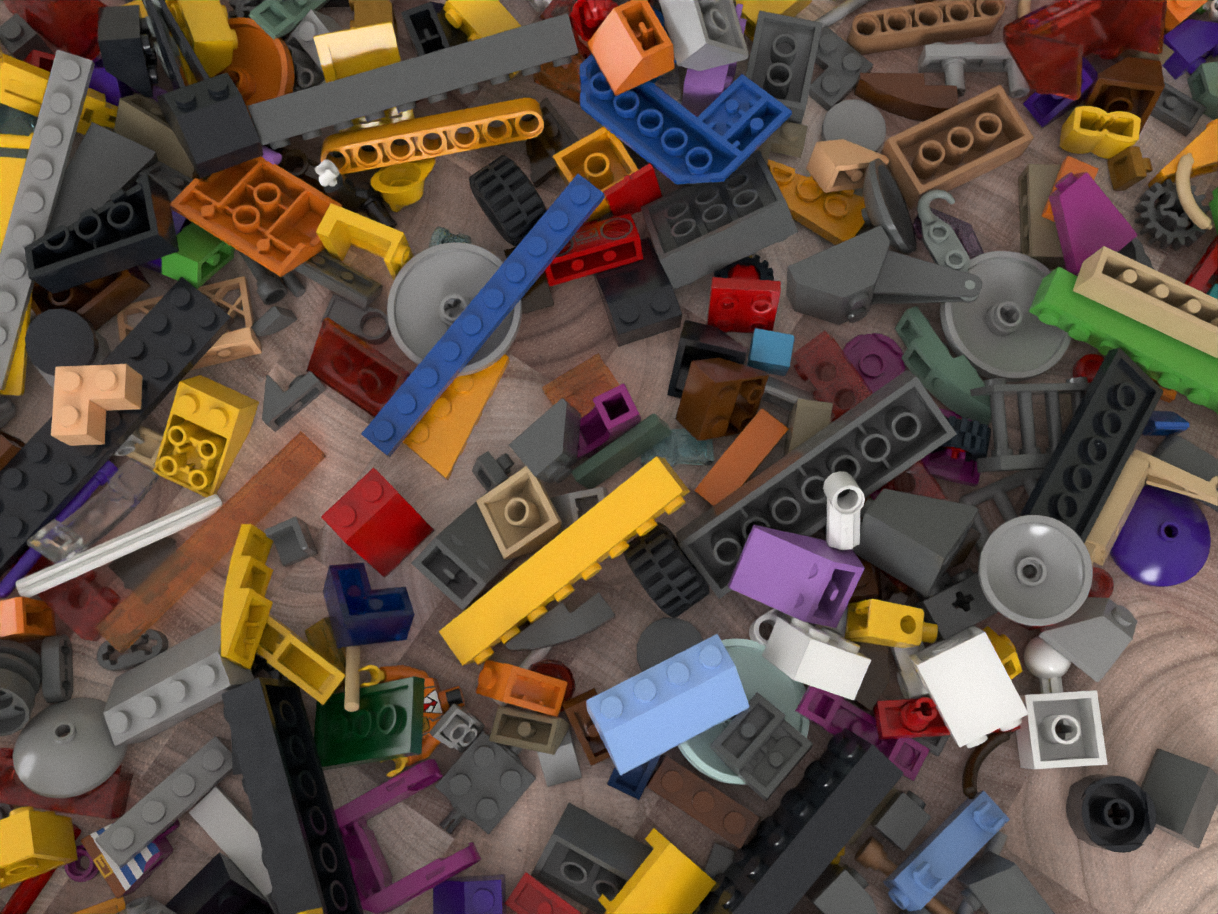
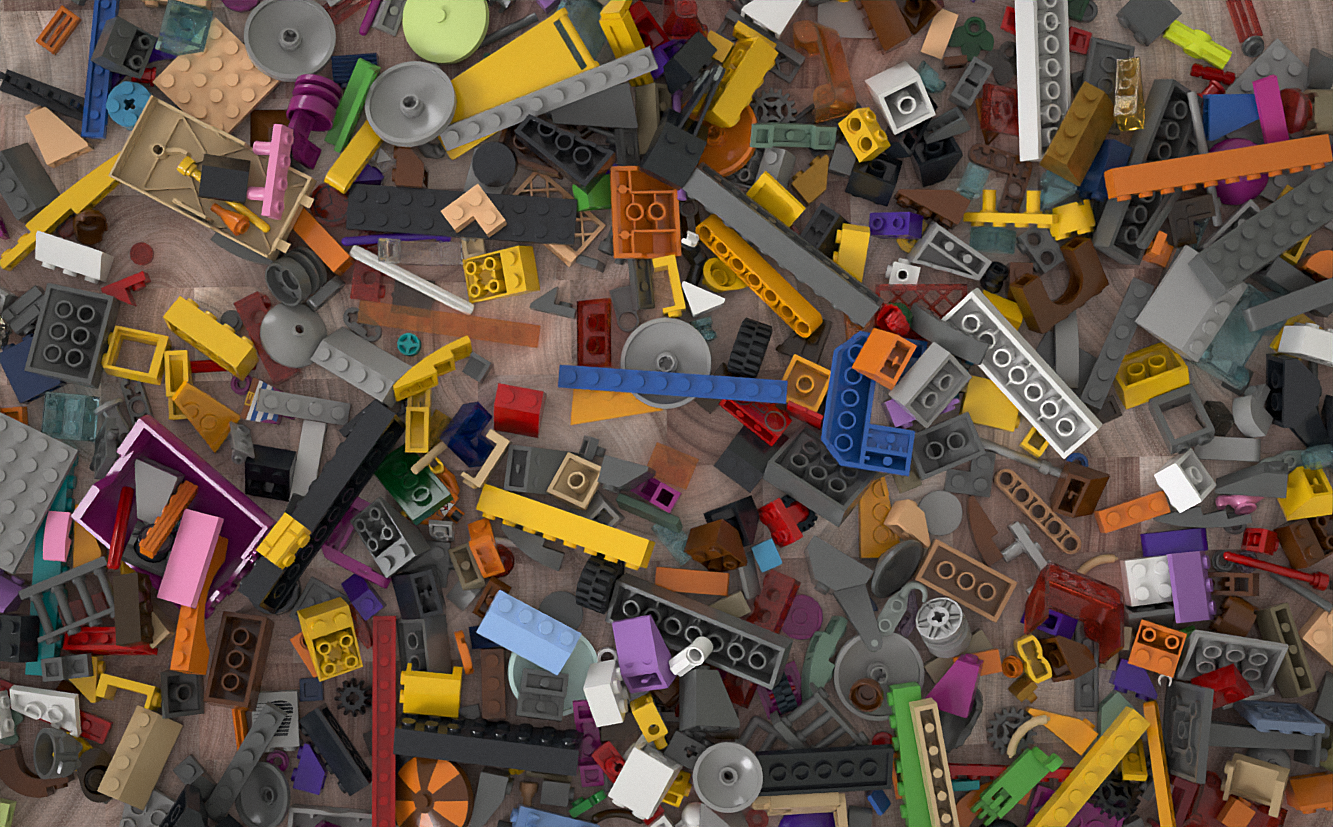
camera: 55 degrees right, 10 degrees up
none -> dark grey slope [350,497,431,578]
none -> black slope [391,565,447,620]
none -> teal wheel [397,333,422,357]
none -> orange tile [454,630,474,676]
none -> tan panel [461,429,513,489]
none -> green plate [569,789,607,819]
none -> white slope [681,281,725,319]
none -> reddish brown hair [849,678,884,712]
none -> light grey wheel [915,597,972,658]
none -> orange plate [1001,655,1024,678]

